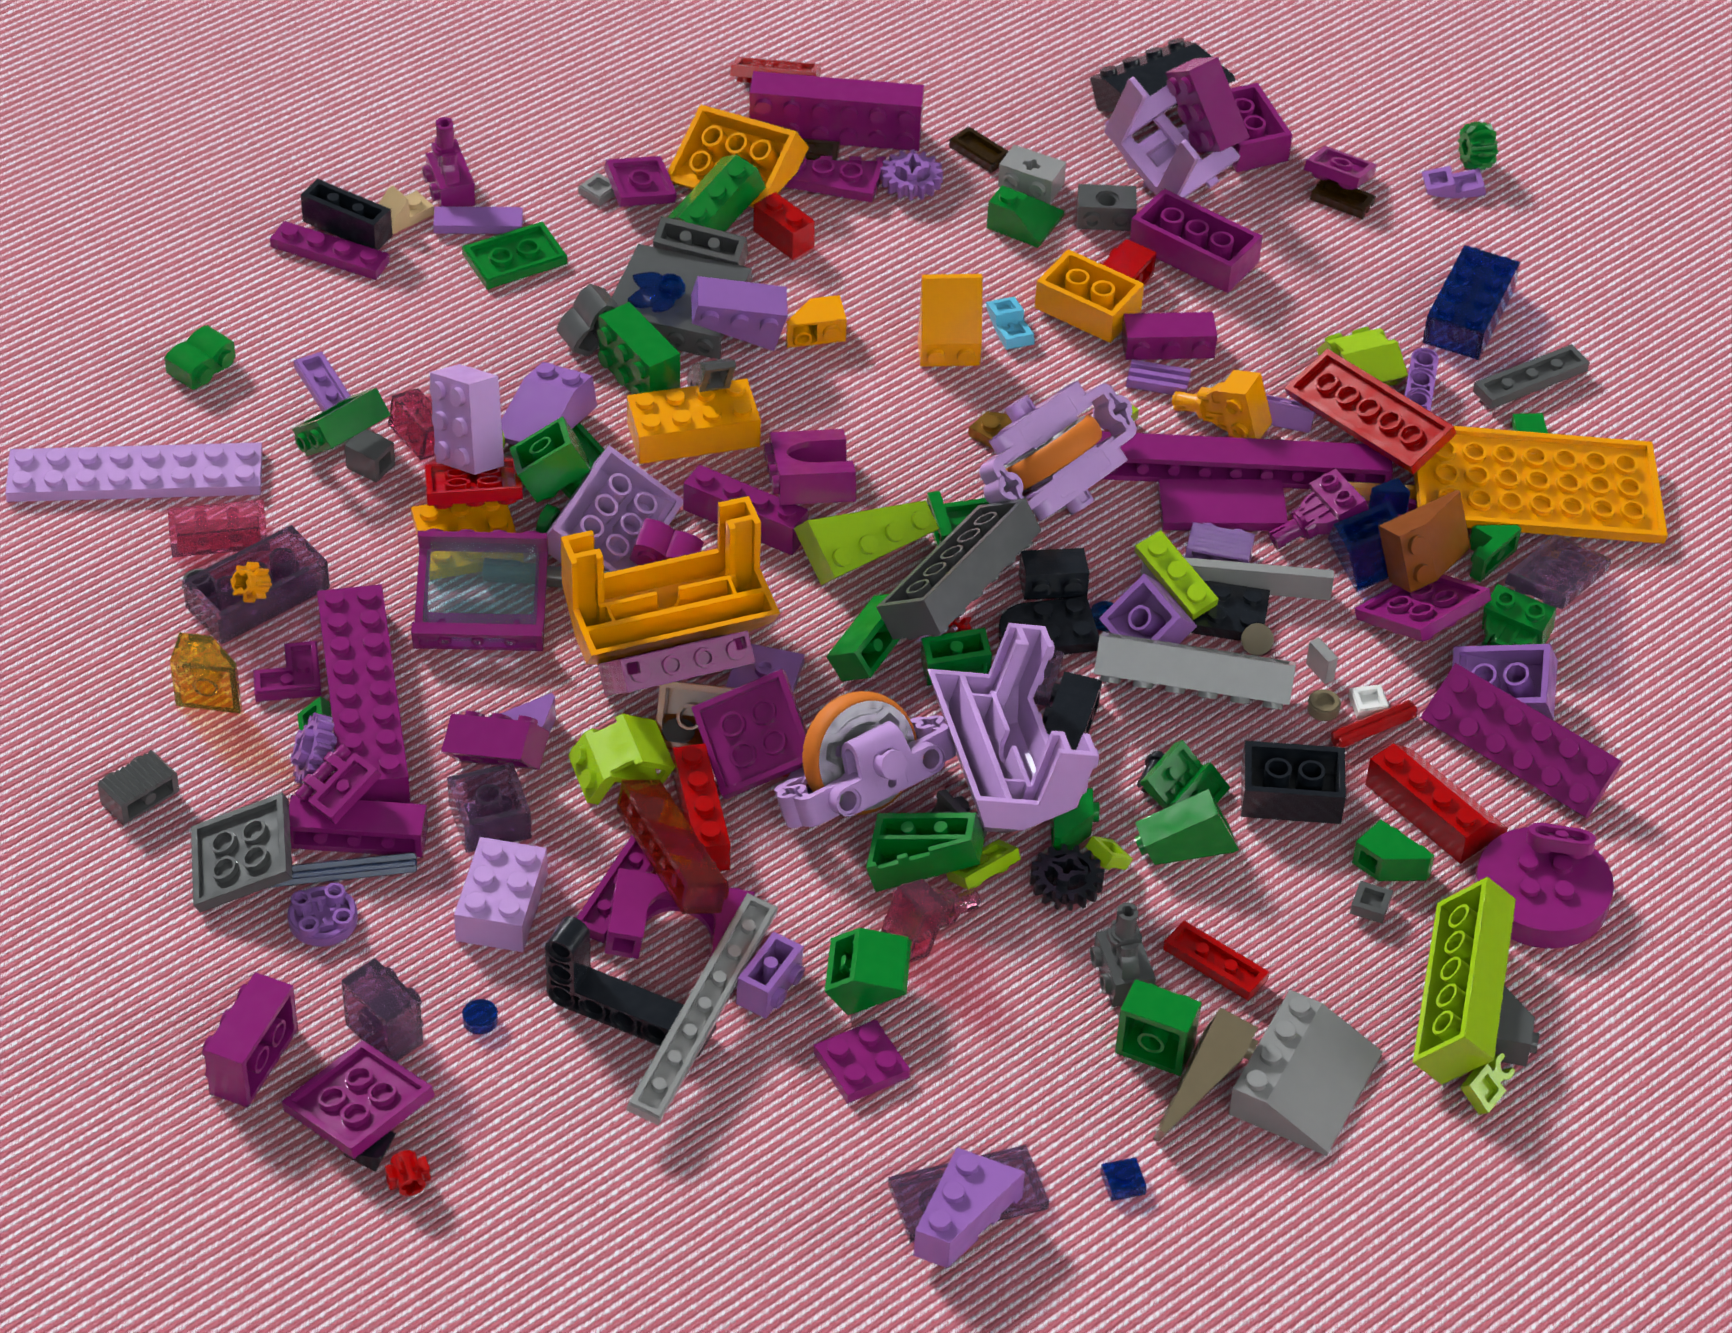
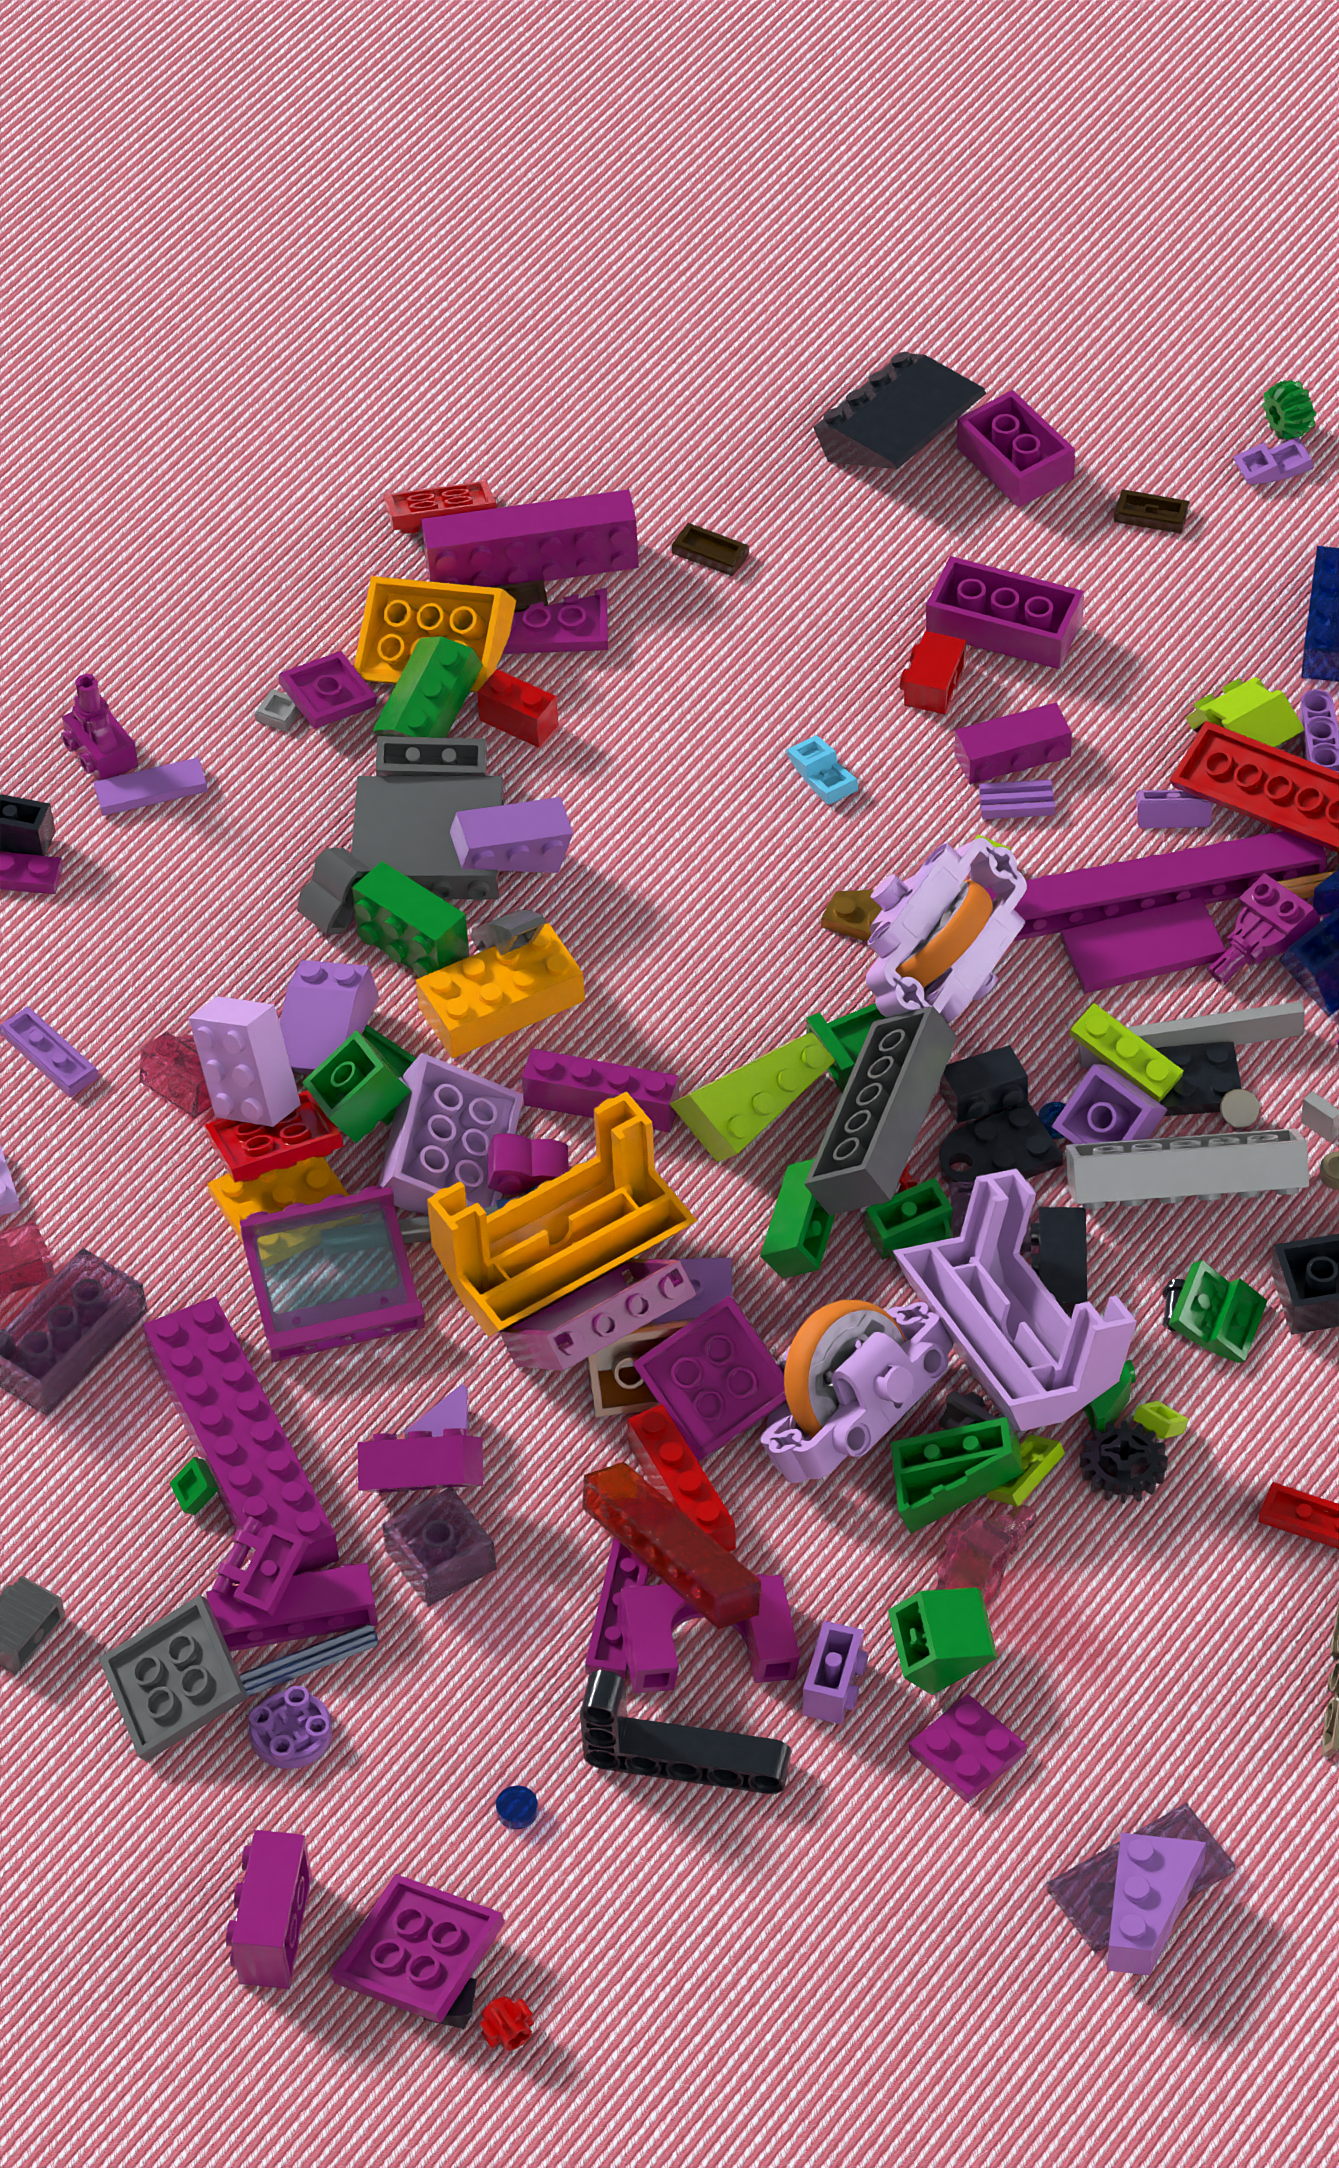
camera: 10 degrees left, 5 degrees up
clear yellow slope [170,632,242,714] -> none
light orange gear [230,562,272,603] -> none
magenta tile [253,641,322,702] -> none
medium lavender gear [291,712,337,784] -> none
green window [292,388,391,456] -> none
clear purple brick [341,958,424,1062] -> none
dark grey brick [344,429,395,483] -> none
tan slope [378,185,434,234] -> none
lavender brick [454,837,548,952] -> none
green tile [462,221,568,290] -> none
green tile [536,504,560,533] -> none
lime piece [568,714,675,805] -> none
light grey tile [626,893,779,1126] -> none
clear blue plate [628,272,685,313] -> none
dark grey tile [662,718,695,743] -> none
magenta arch [764,429,856,505] -> none
light orange slope [786,295,847,348] -> none
medium lavender gear [880,149,943,201] -> none
light orange slope [918,274,983,367] -> none
green slope [987,185,1065,248] -> none
light grey brick [998,145,1066,204] -> none
light orange brick [1034,249,1144,343] -> none
dark grey brick [1076,184,1137,231] -> none
dark grey brick [1090,903,1156,1007] -> none
clear blue plate [1100,1157,1147,1201] -> none
lavender piece [1104,77,1240,198] -> none
green brick [1115,979,1202,1077] -> none
green slope [1134,789,1239,865] -> none
magenta brick [1165,57,1250,152] -> none
light orange brick [1172,370,1272,439] -> none
medium lavender brick [1185,522,1255,563] -> none
magenta plate [1304,146,1377,190] -> none

